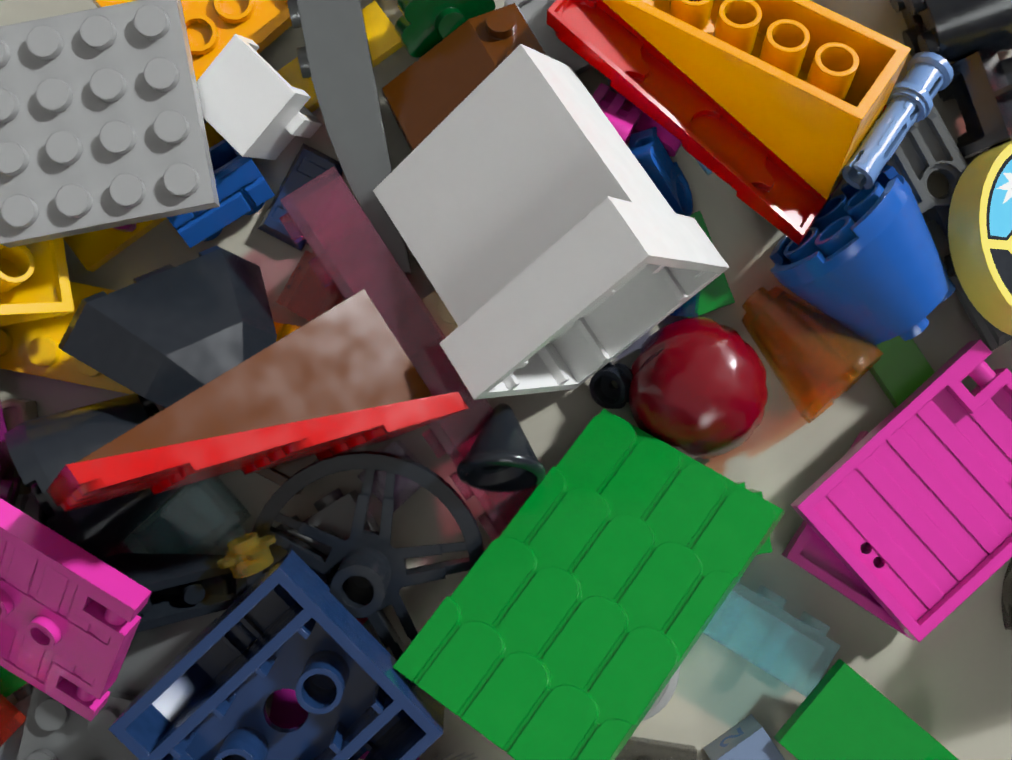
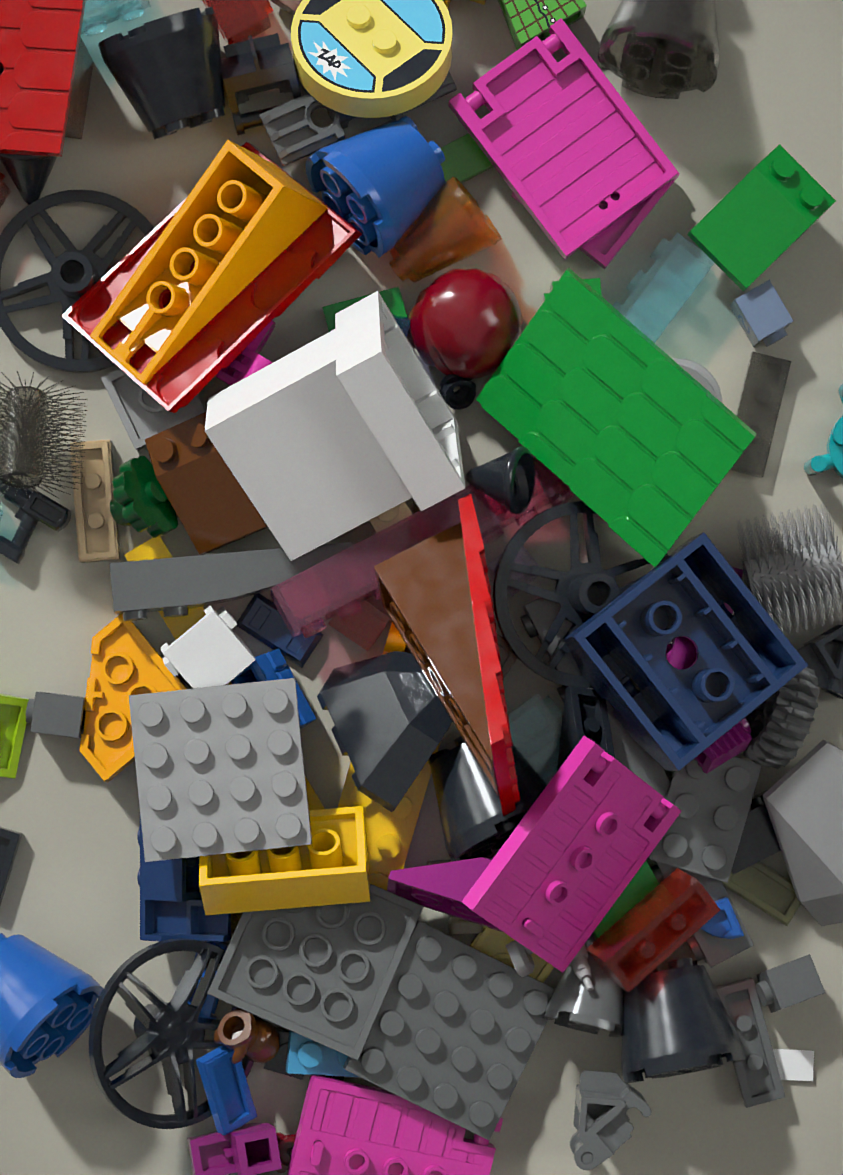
camera: 90 degrees left, 0 degrees up
clear yellow plate [217,532,276,578] -> none
blue piece [628,127,693,216] -> none
medium blue pin [842,51,954,189] -> none

